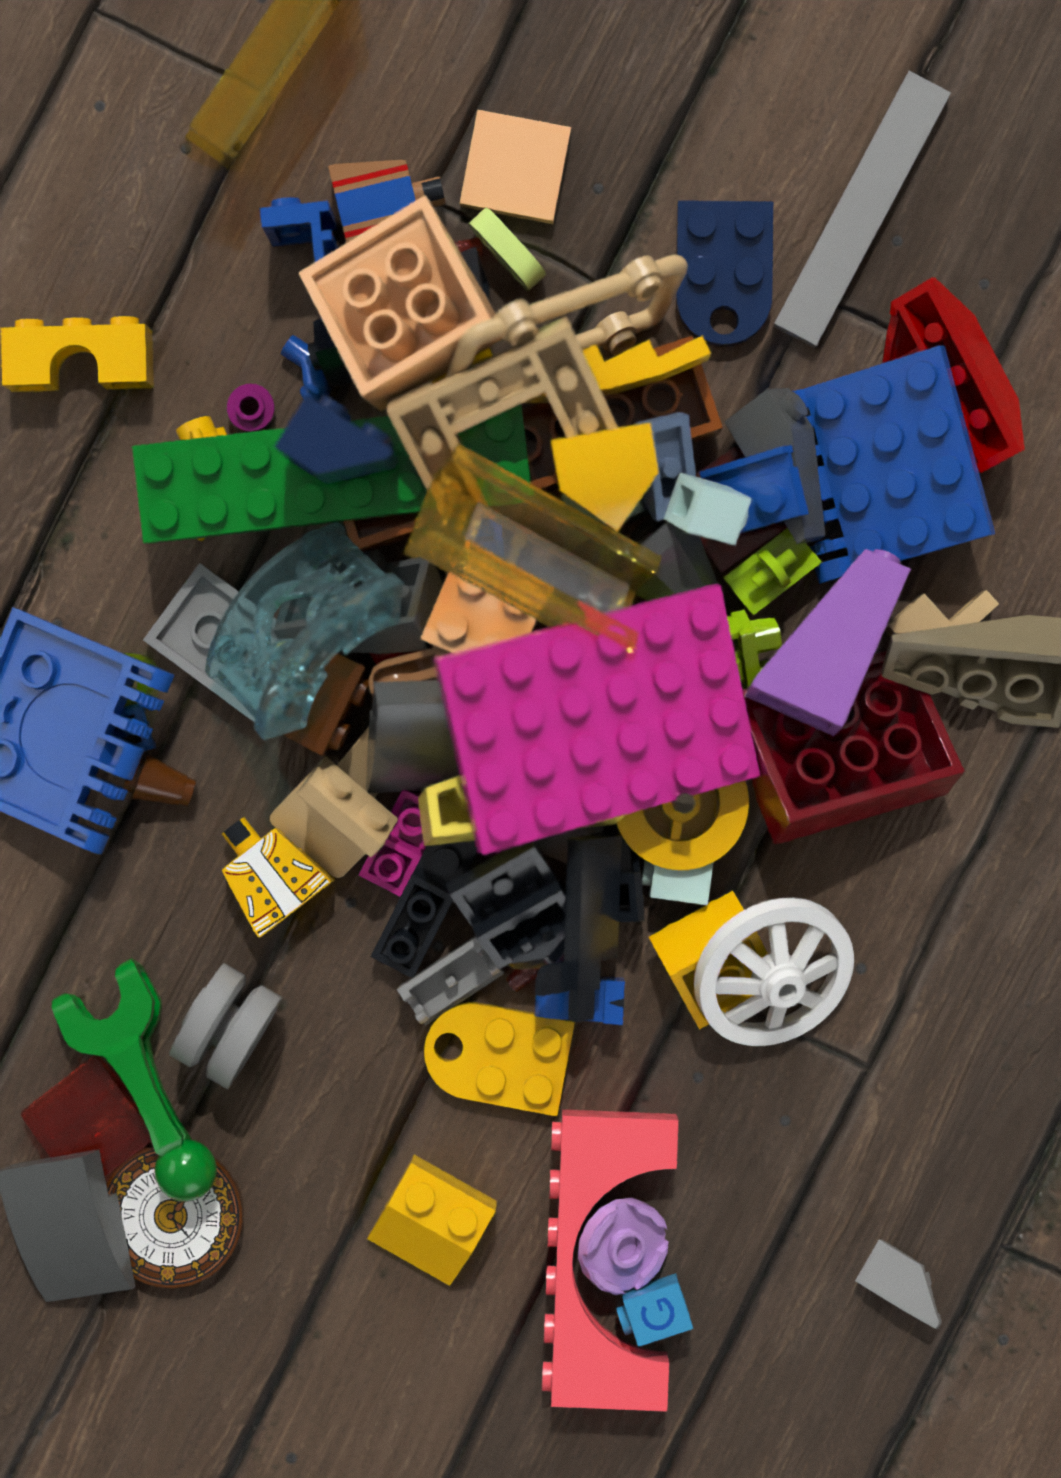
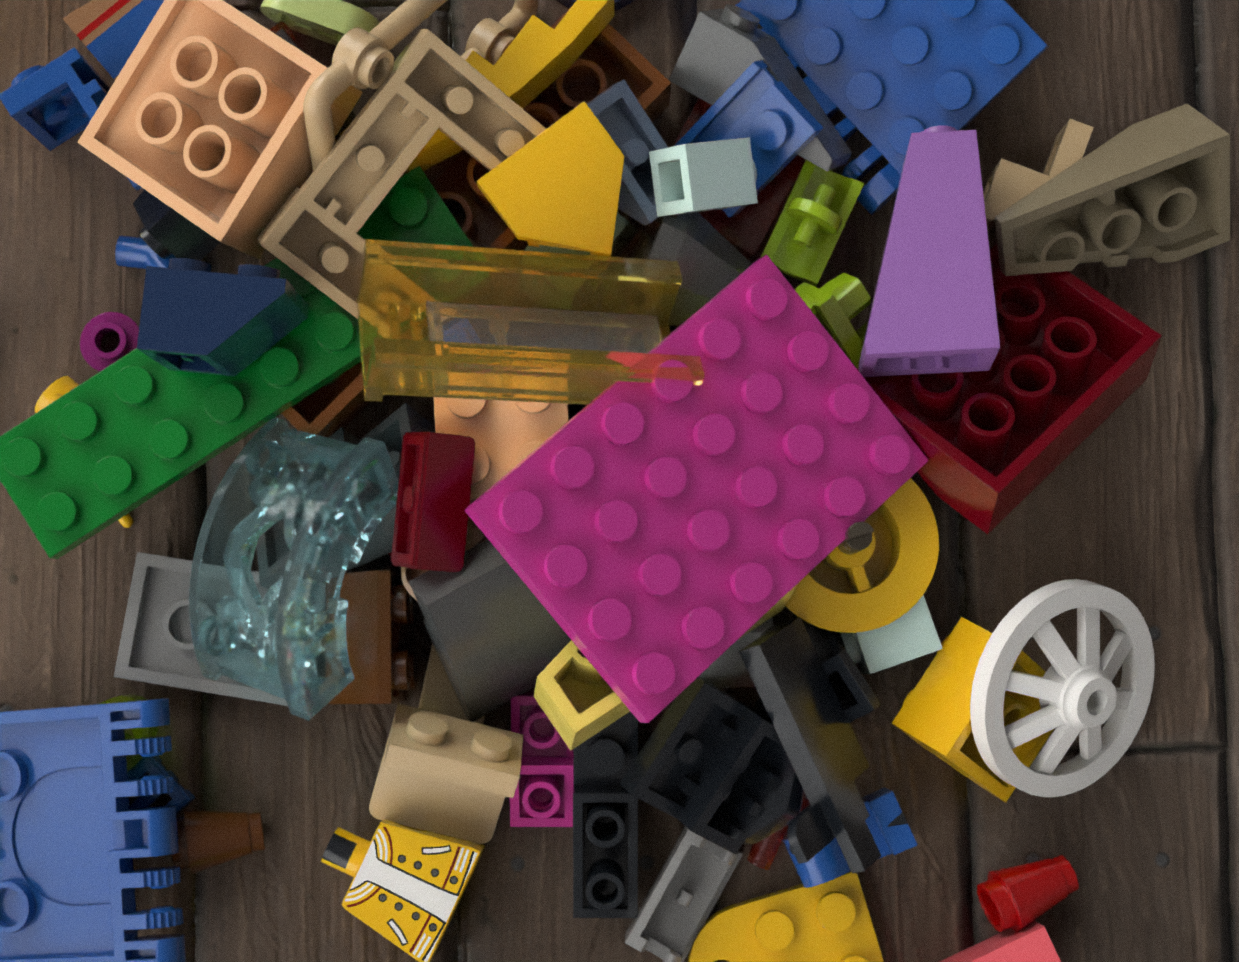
camera: 25 degrees left, 5 degrees down
none -> dark red slope [391,432,475,572]
none -> red cone [977,855,1079,932]

